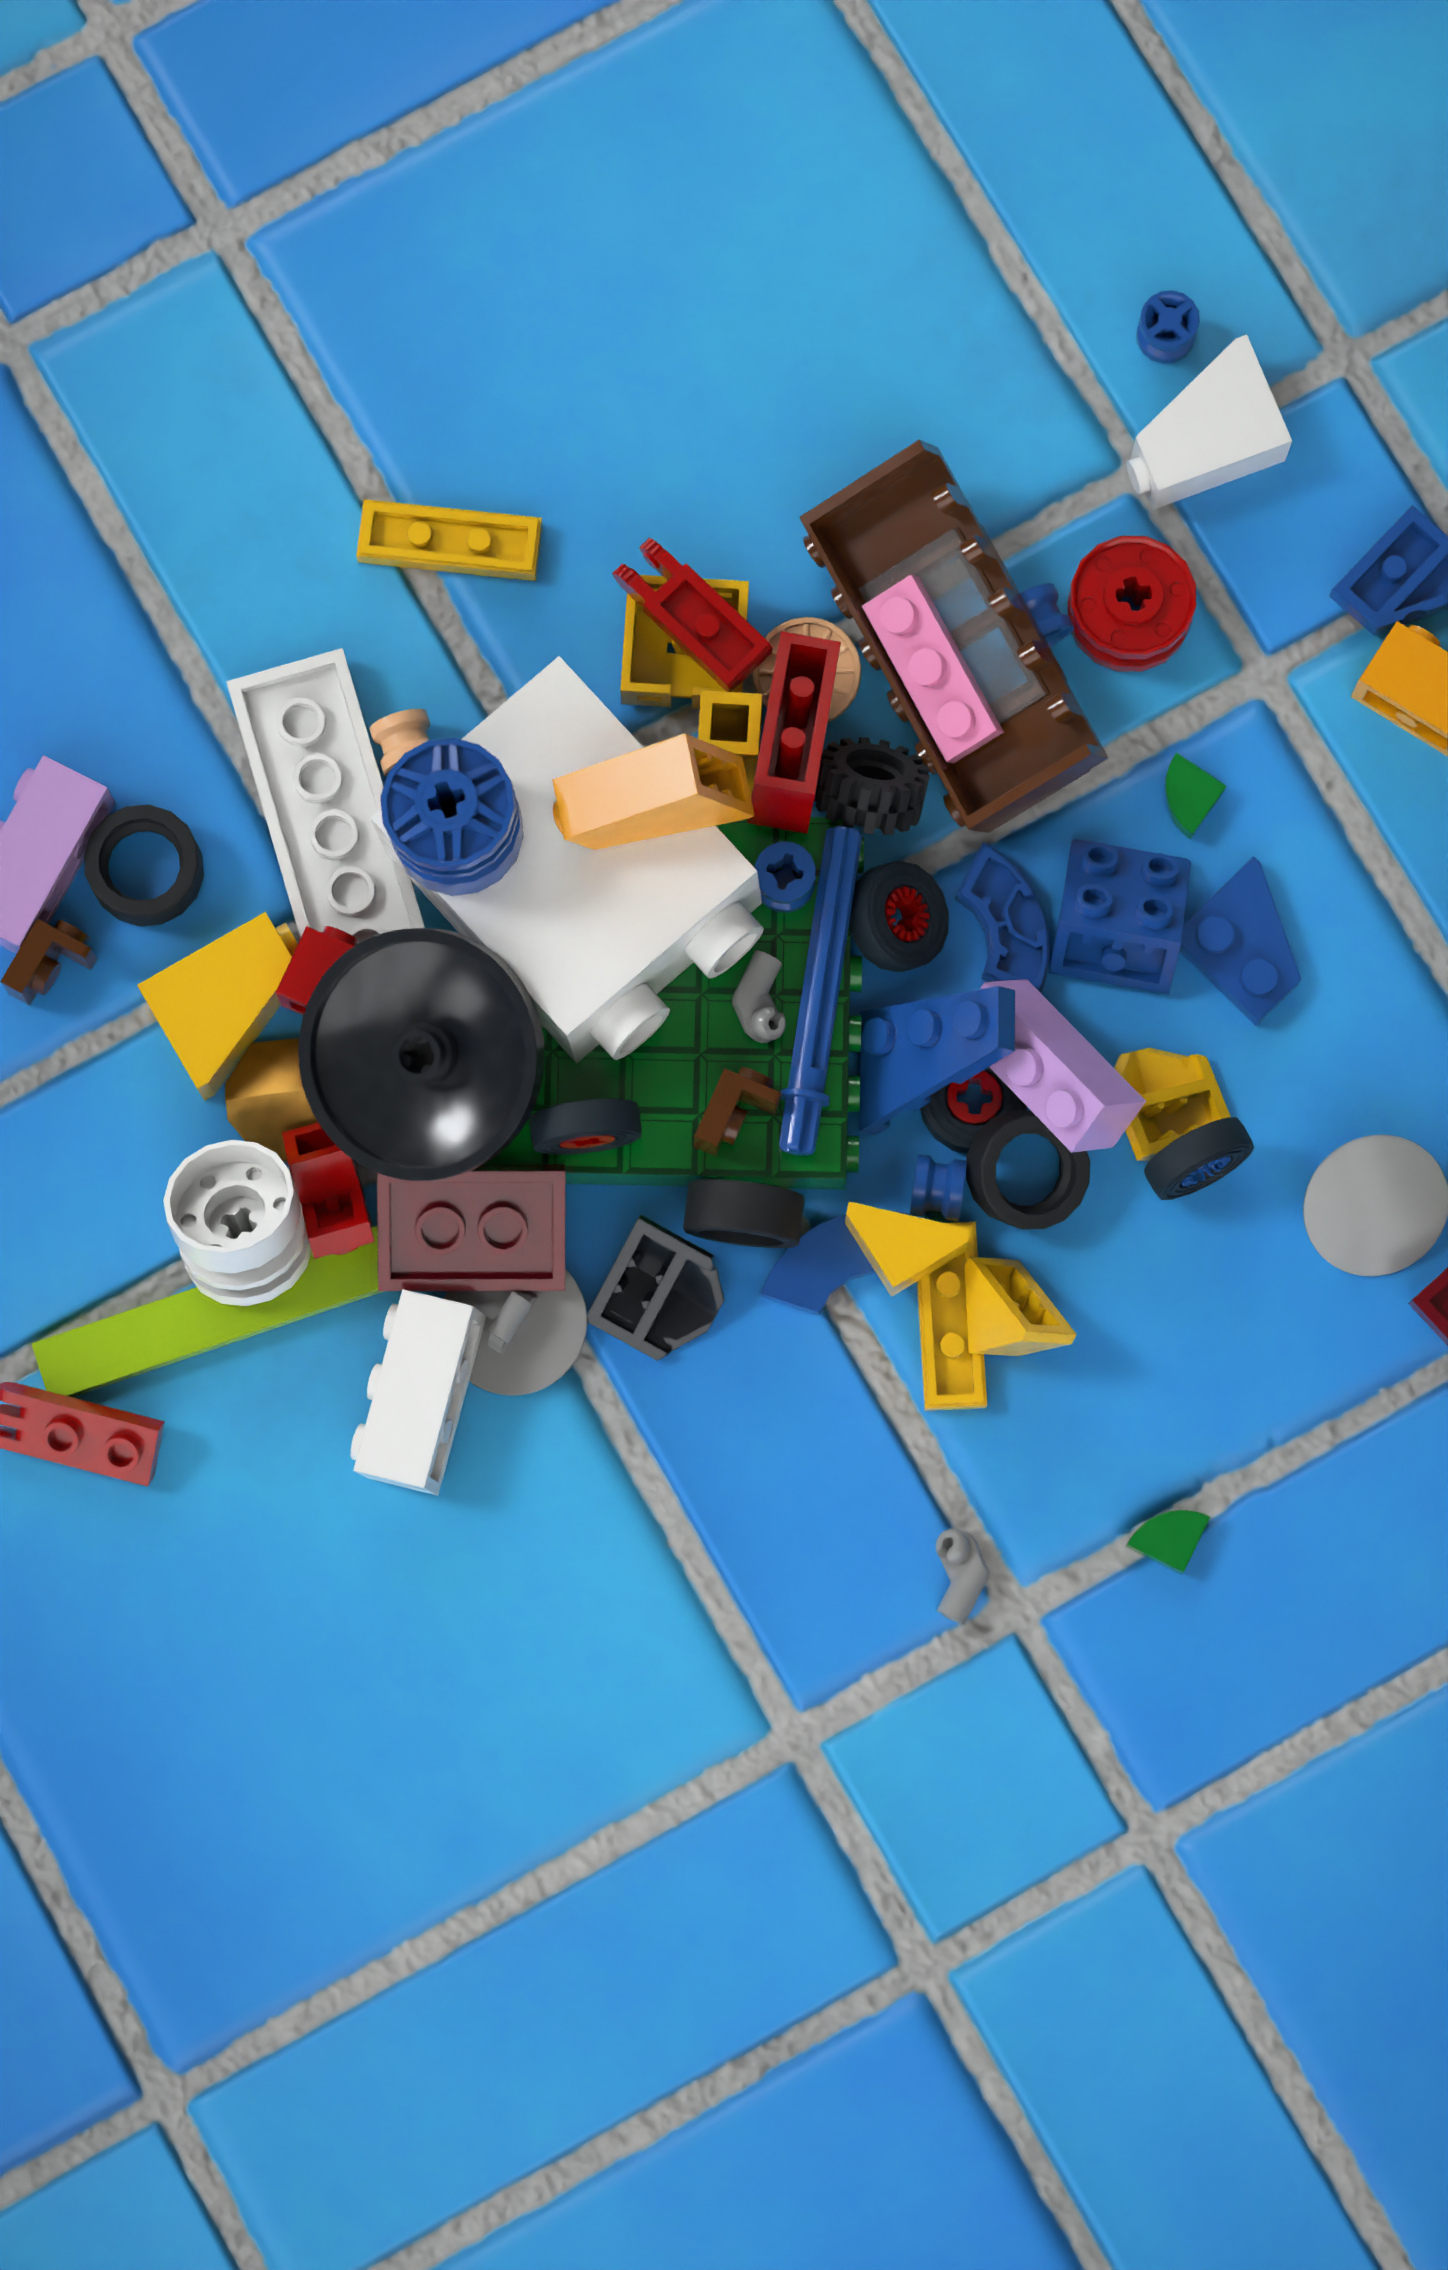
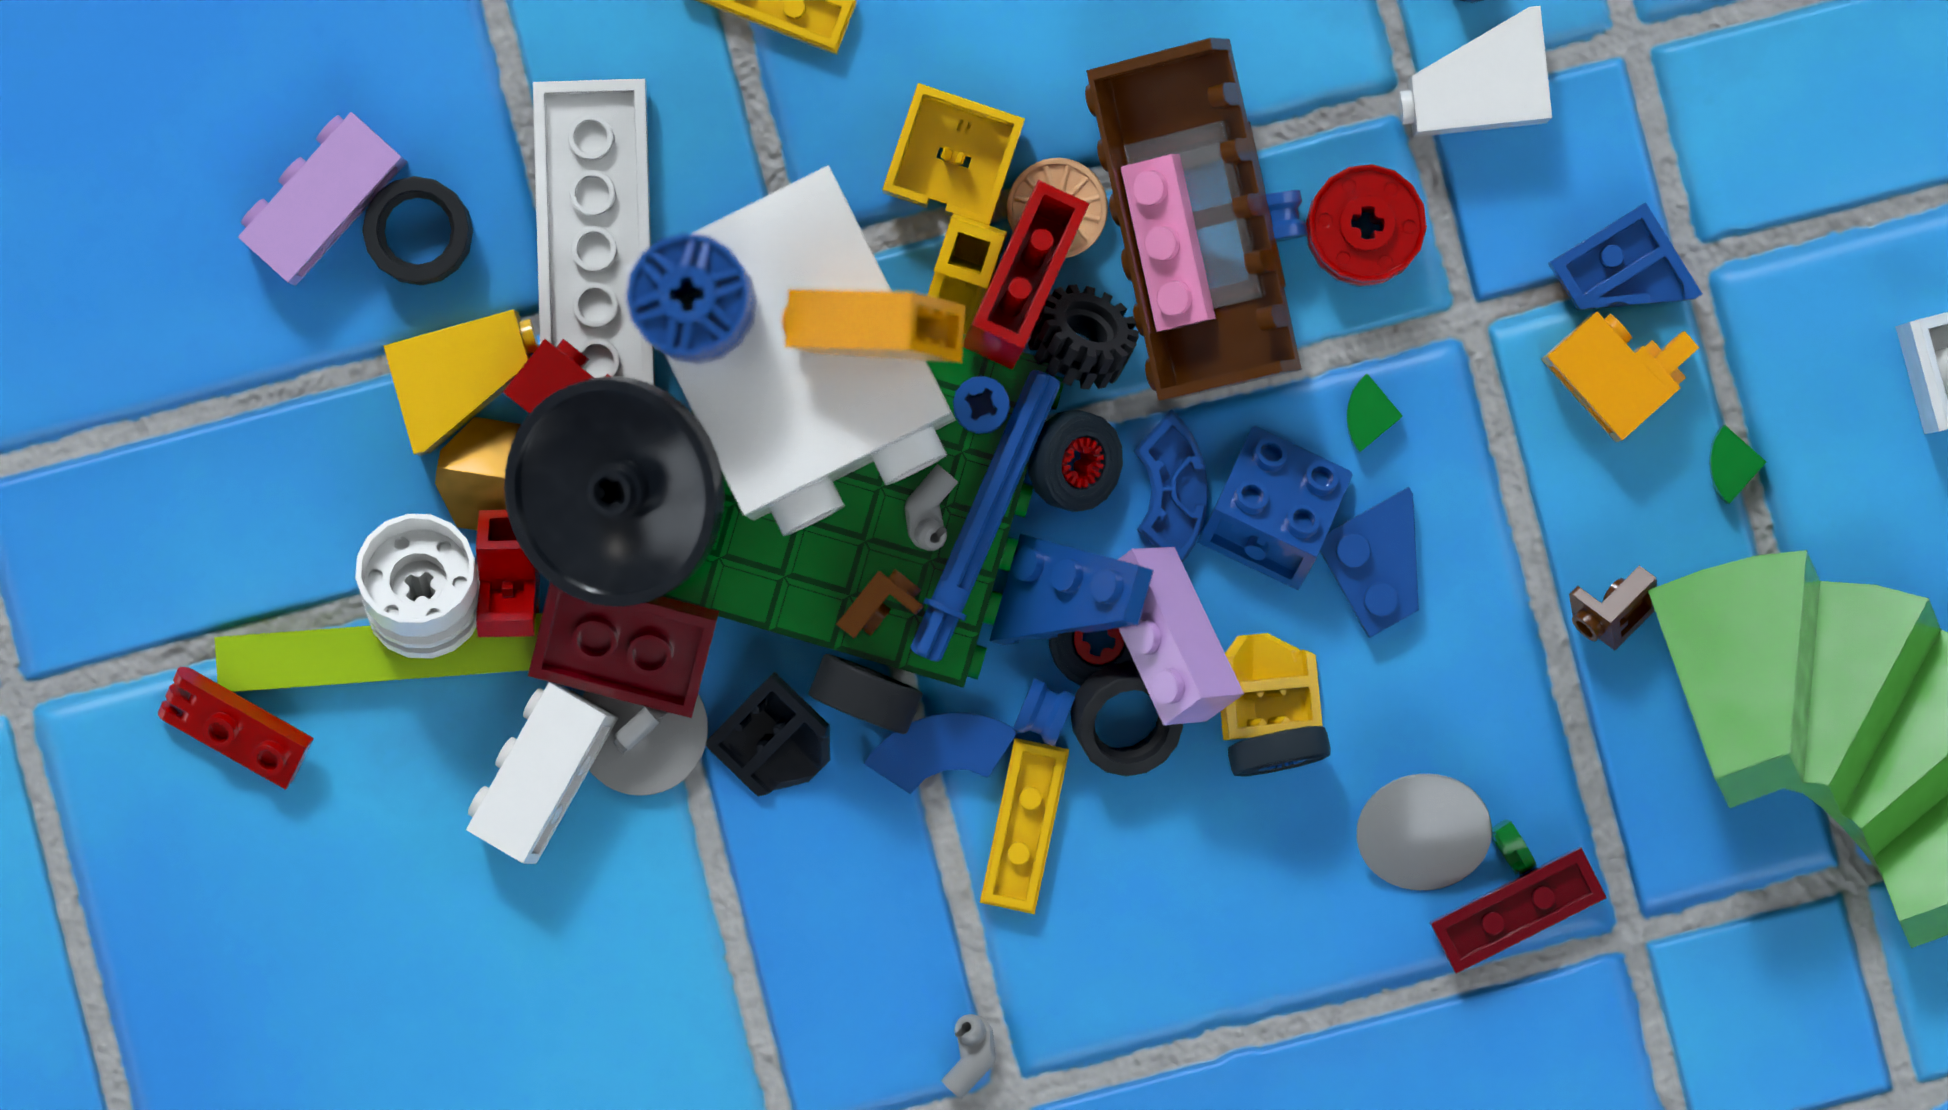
camera: 20 degrees right, 10 degrees up
reddish brown bracket [0,919,97,1006] -> none
light nougat wheel [369,709,430,777] -> none
black bush [529,1098,642,1155] -> none
red hinge [612,537,772,692] -> none
yellow slope [845,1201,971,1297] -> none
yellow slope [965,1257,1077,1356] -> none
green tile [1125,1510,1210,1575] -> none

